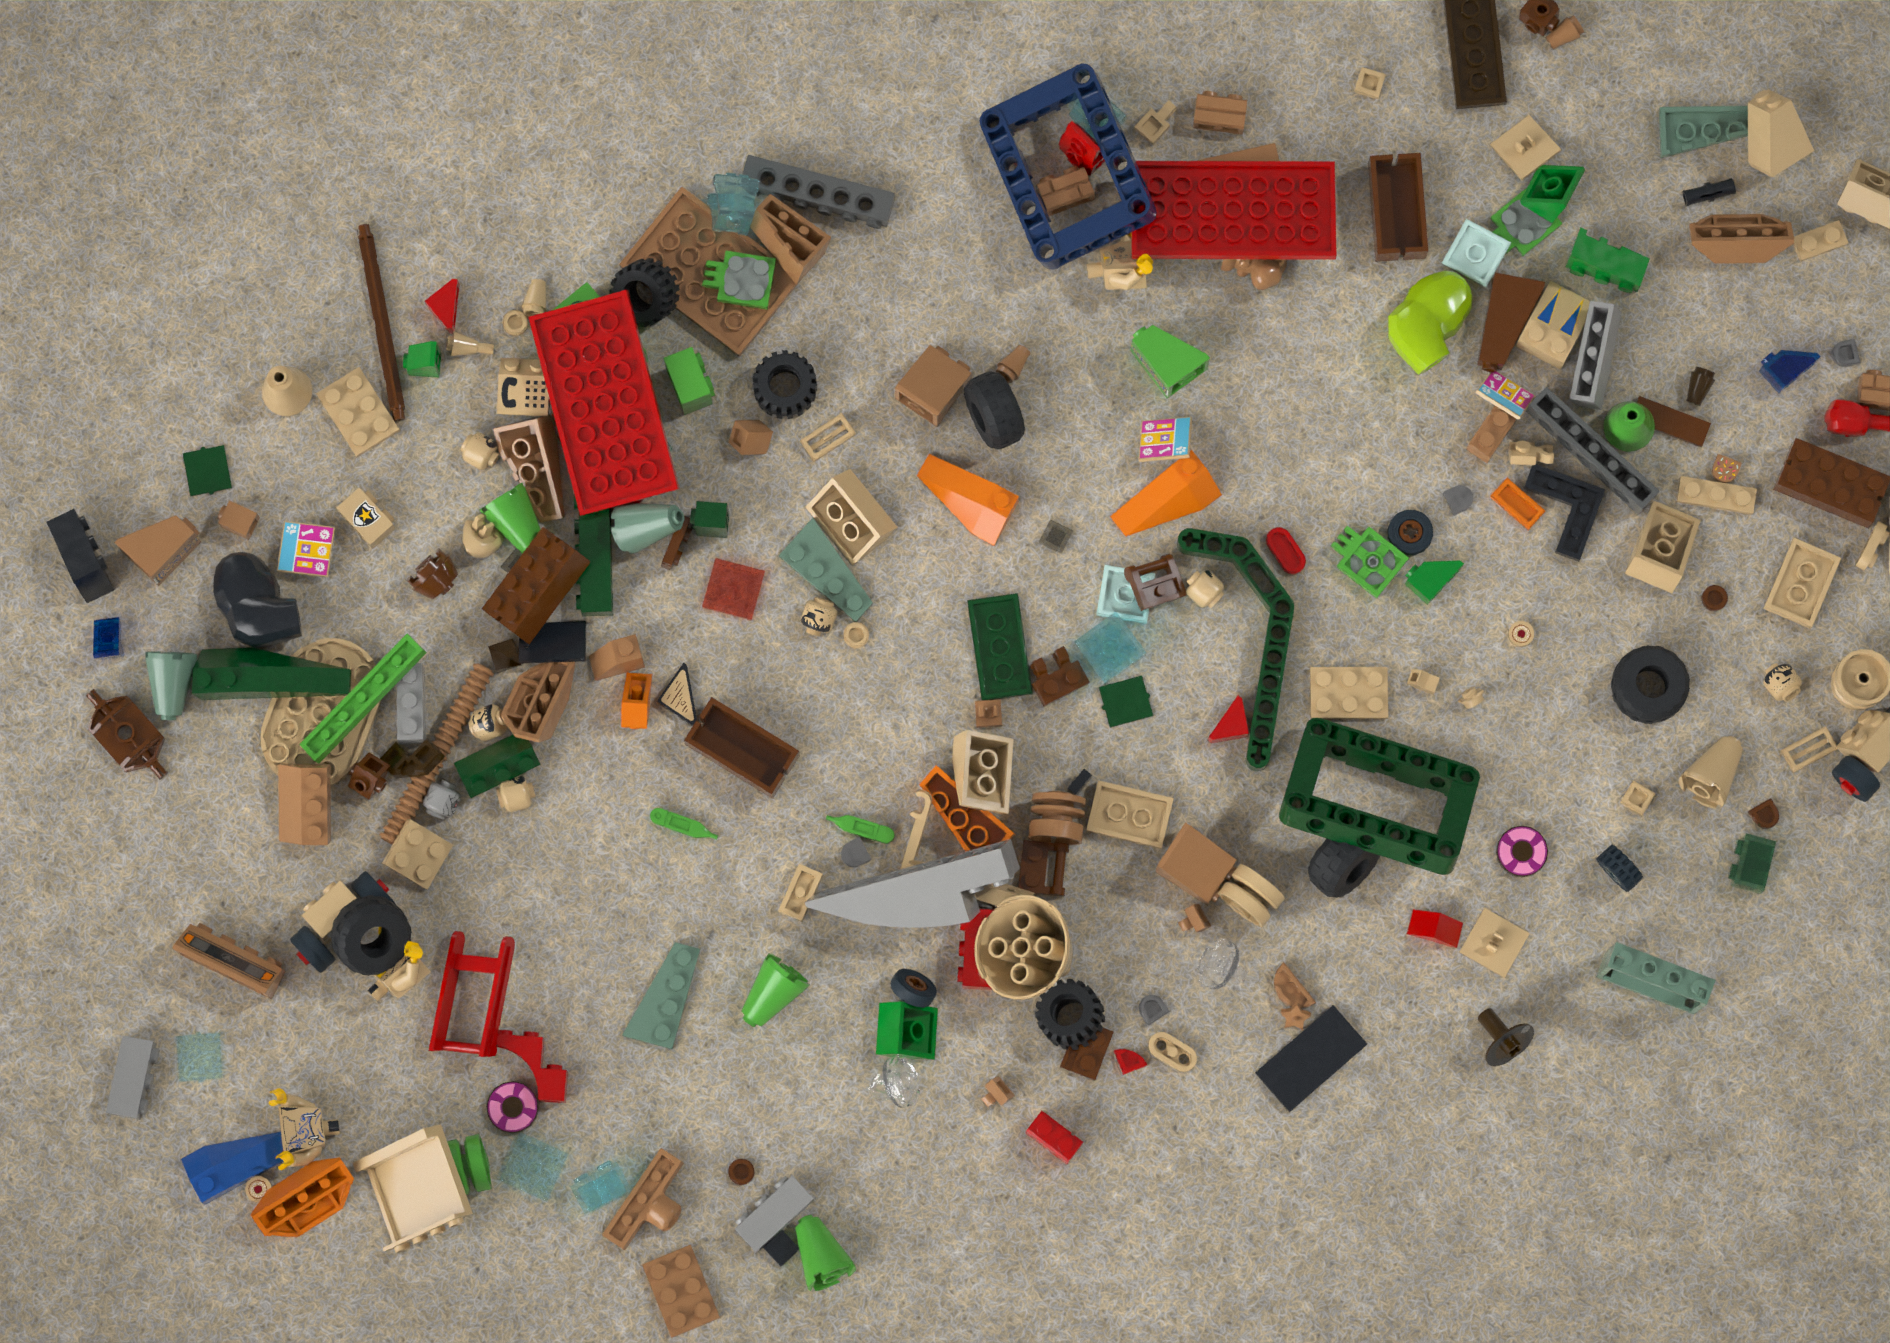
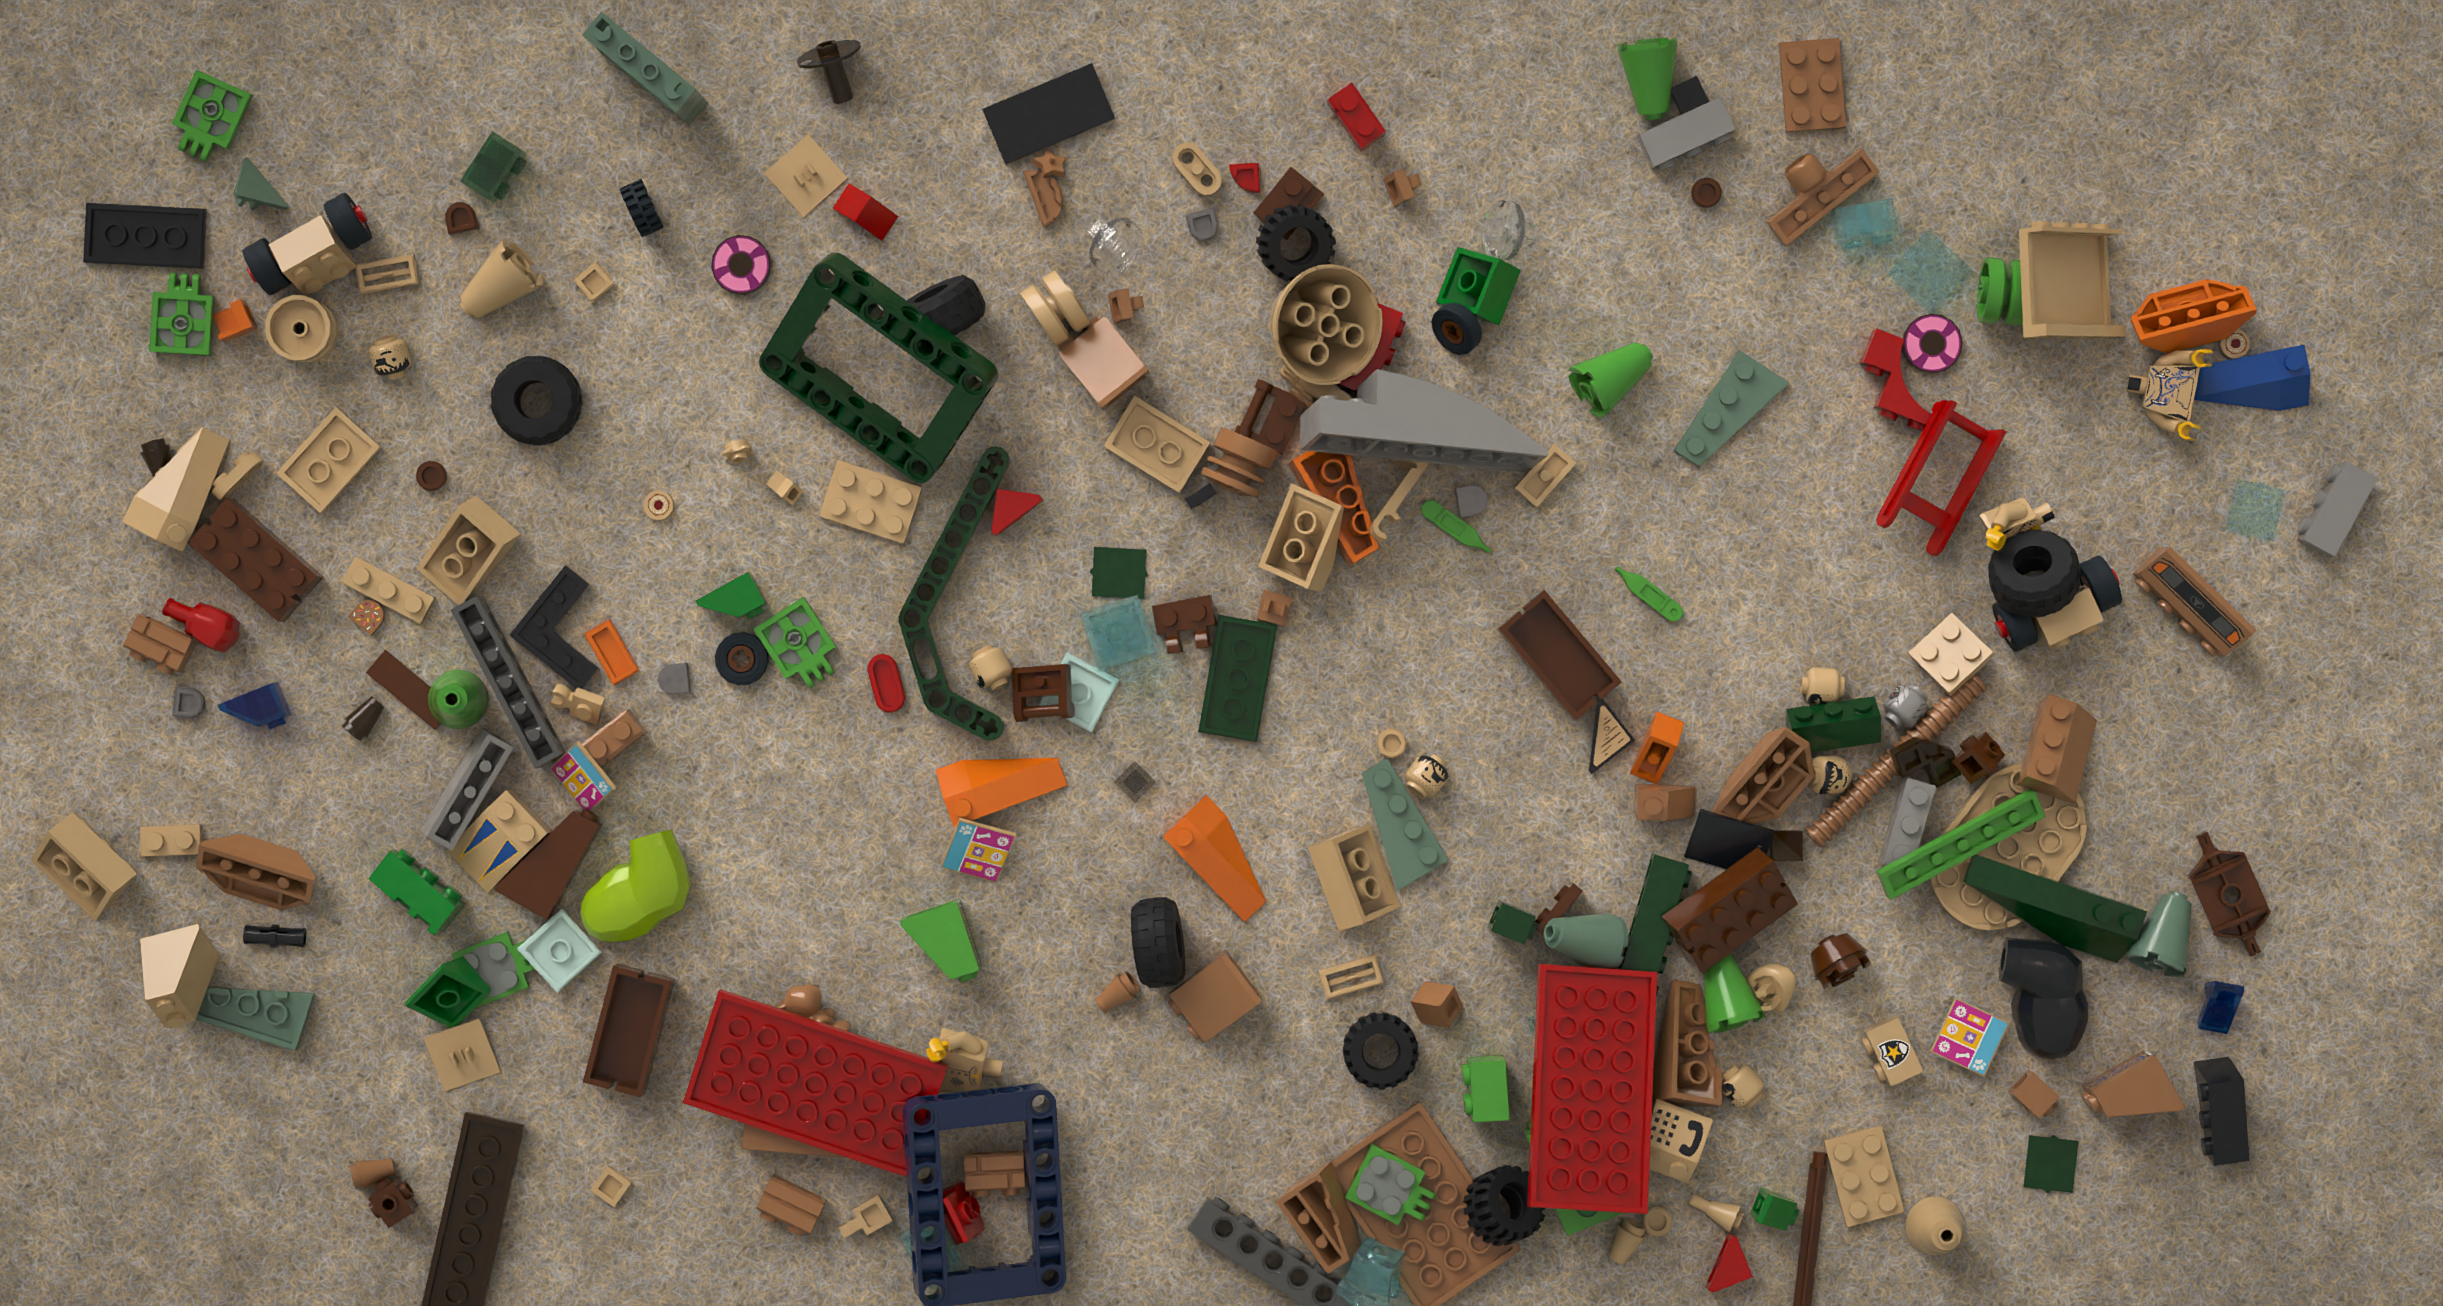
camera: 160 degrees left, 10 degrees up
clear red tile [702,558,765,621] -> none

